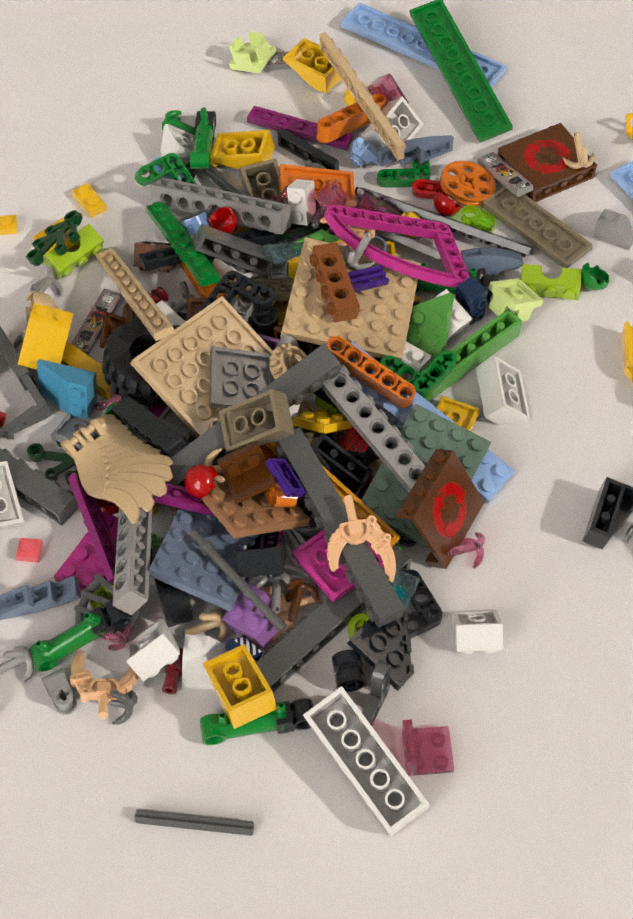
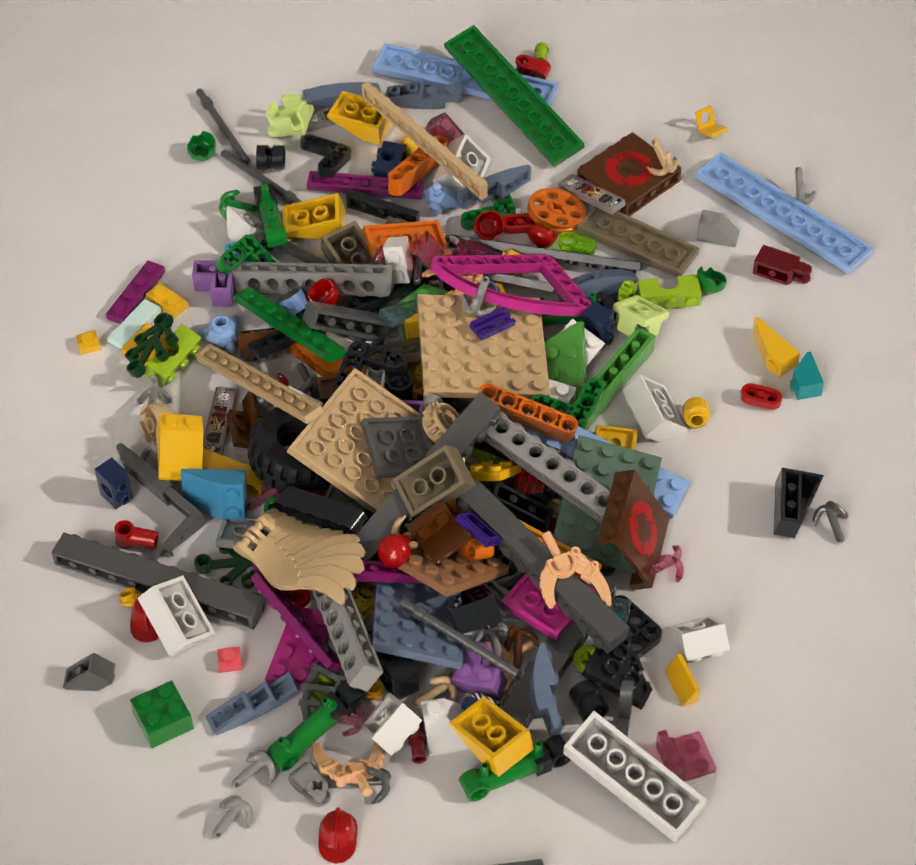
camera: 15 degrees left, 5 degrees down
dark orange brick [309,242,360,322] -> none
none -> magenta plate [106,260,165,324]
none -> light aqua tile [107,299,161,349]
none -> green hair [187,131,216,161]
none -> medium lavender brick [192,260,235,307]
none -> dark grey bar [196,88,251,164]
none -> light blue rock [197,315,239,353]
none -> dark grey bar [221,149,301,204]
none -> black wheel [256,145,286,170]
none -> black beam [300,134,352,178]
none -> sand blue slope [303,82,381,107]
none -> red piece [318,807,358,864]
none -> yellow head [351,587,374,620]
none -> yellow plate [365,679,385,700]
none -> dark blue brick [371,141,407,177]
none -> sand blue slope [386,82,462,109]
none -> red hair [474,210,504,240]
none -> red piece [515,54,551,80]
none -> sand blue slope [529,642,564,738]
none -> lime pin [535,42,549,61]
none -> lime gear [618,280,638,302]
none -> yellow slope [665,653,700,706]
none -> yellow head [682,397,710,428]
none -> red plate [740,383,782,410]

